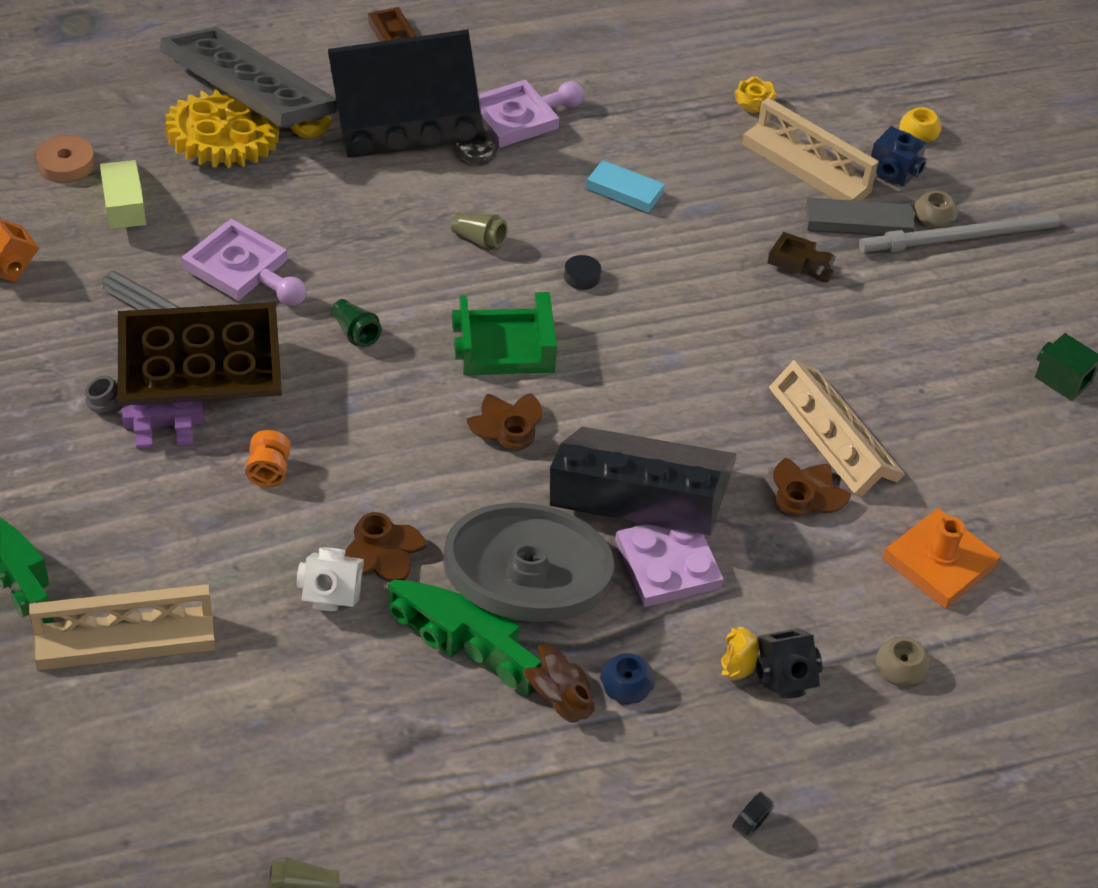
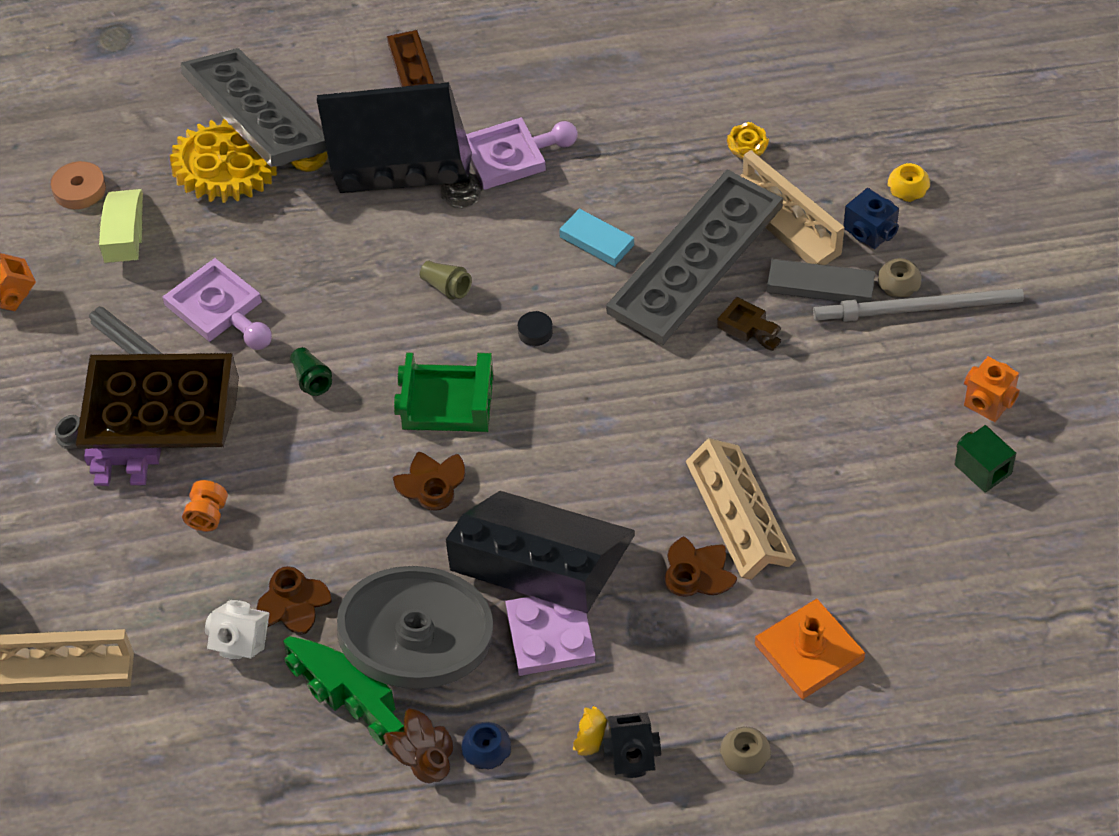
camera: 15 degrees right, 5 degrees up
none -> dark grey plate [606,169,783,345]
none -> orange brick [964,356,1020,422]

